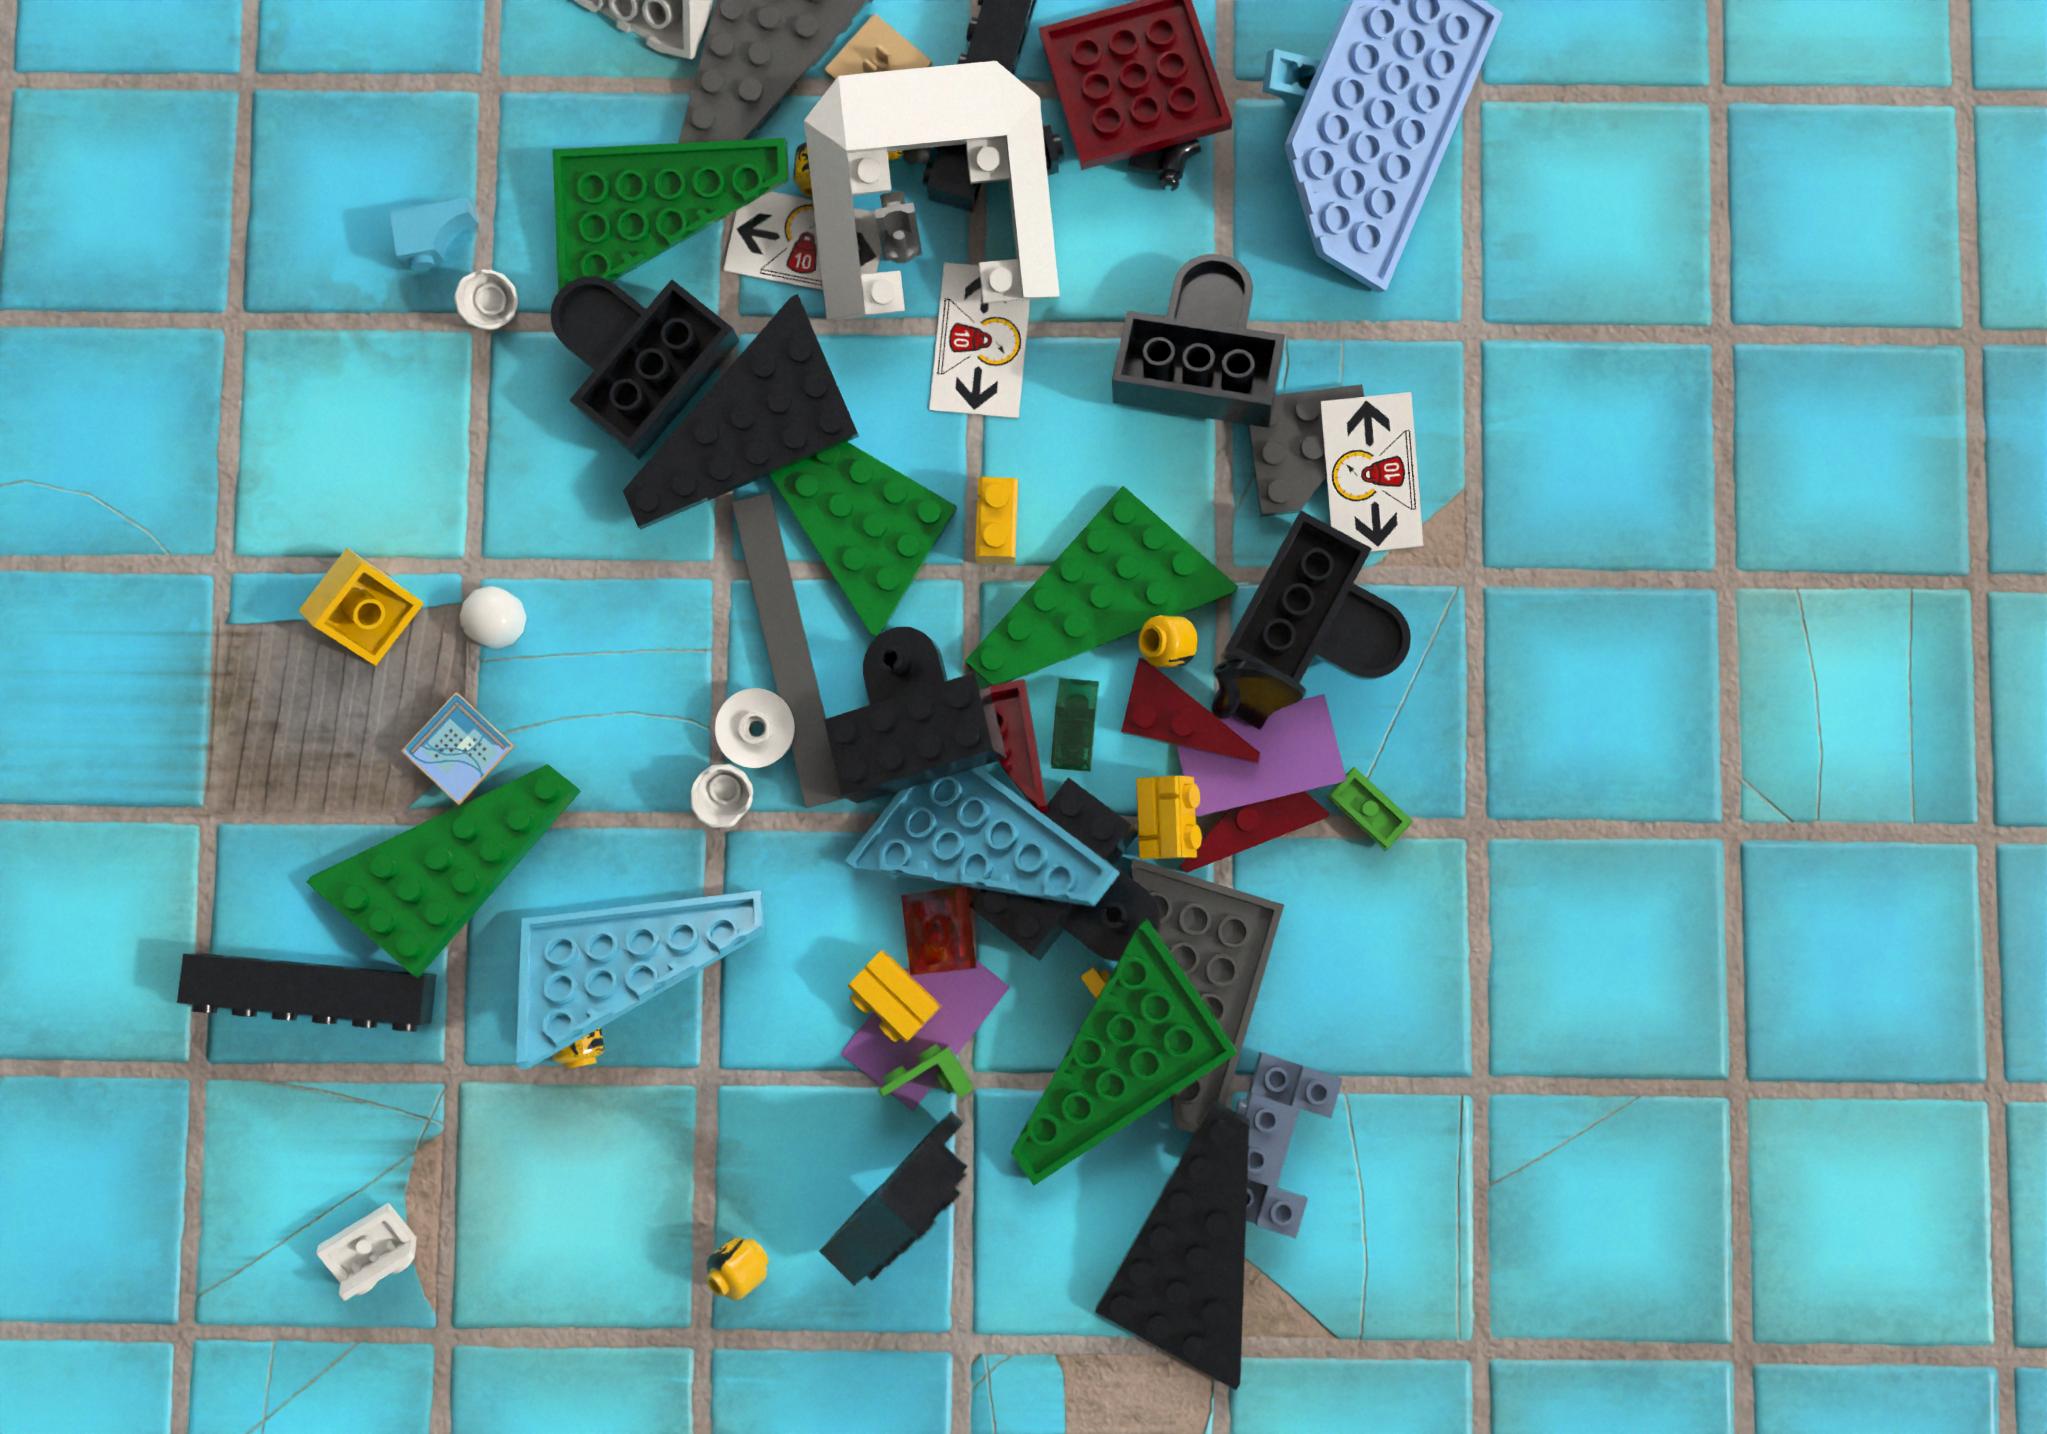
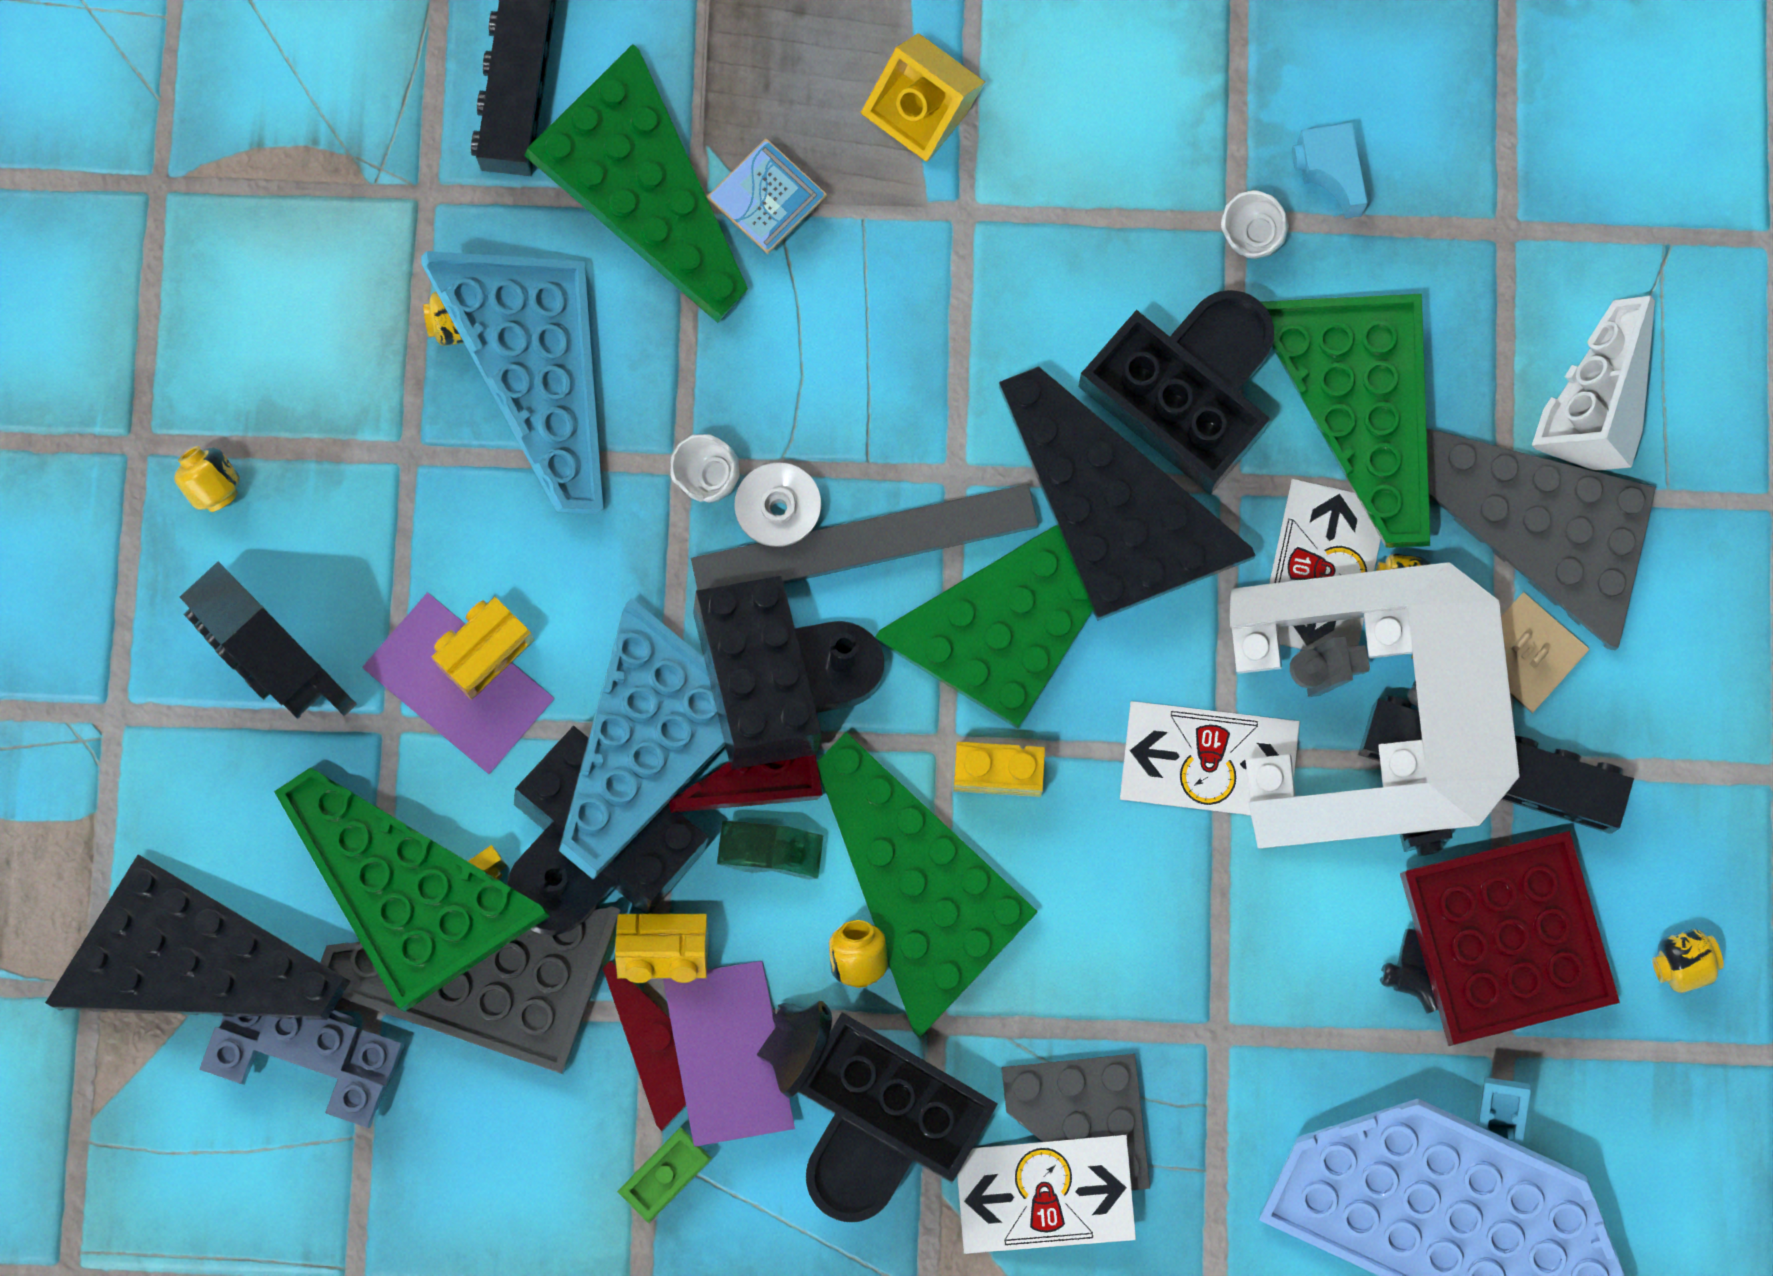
camera: 90 degrees right, 5 degrees down
white bracket [316,1202,417,1301] -> none
white hair [459,586,527,649] -> none
bright green bracket [878,1044,974,1098] -> none
clear red plate [901,886,977,975] -> none
black brick [1112,254,1285,428] -> none
dark red wing [1121,658,1261,764] -> none

